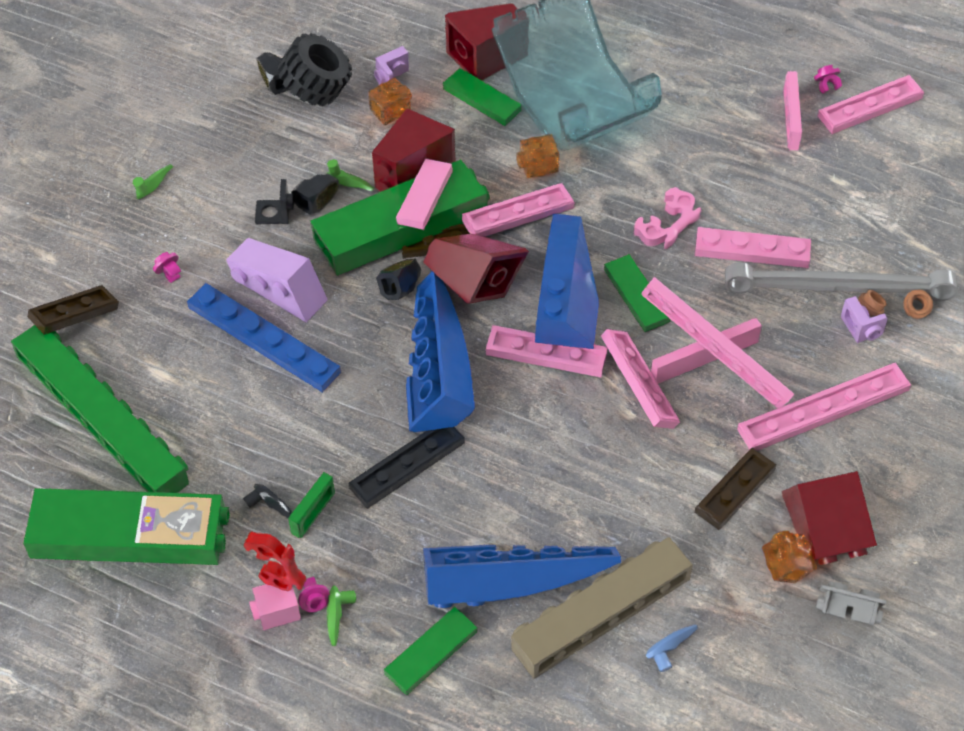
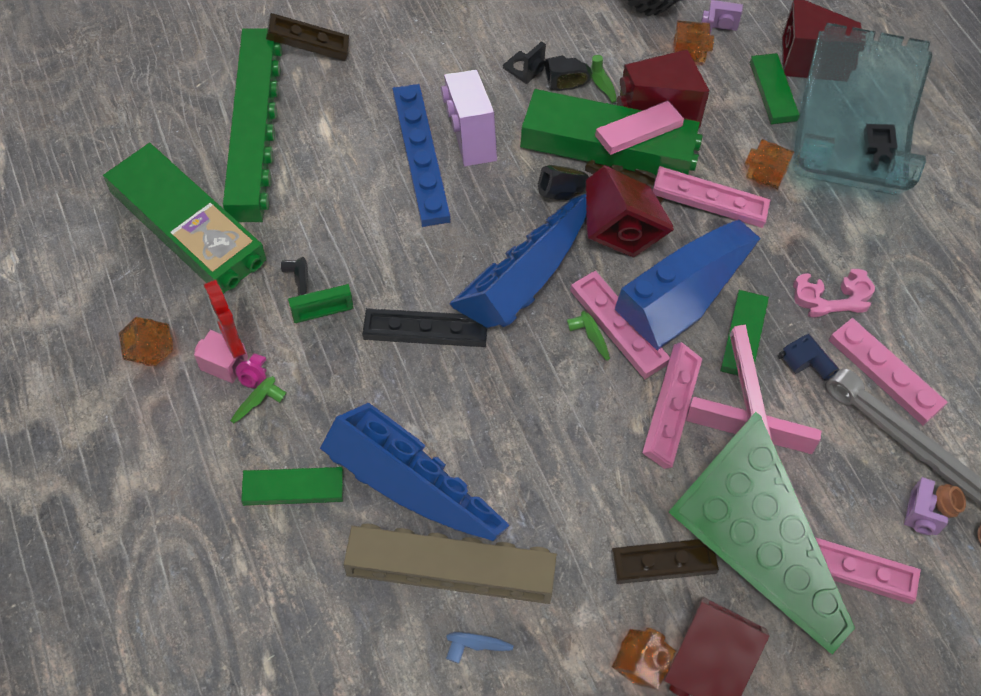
camera: 40 degrees right, 5 degrees up
dark pink plate [153,252,181,283] -> none
none -> clear orange brick [119,317,173,366]
none -> bright green bar [567,310,610,361]
none -> wing [669,412,855,655]
none -> dark blue piece [777,334,840,381]
none -> black plate [863,124,898,171]

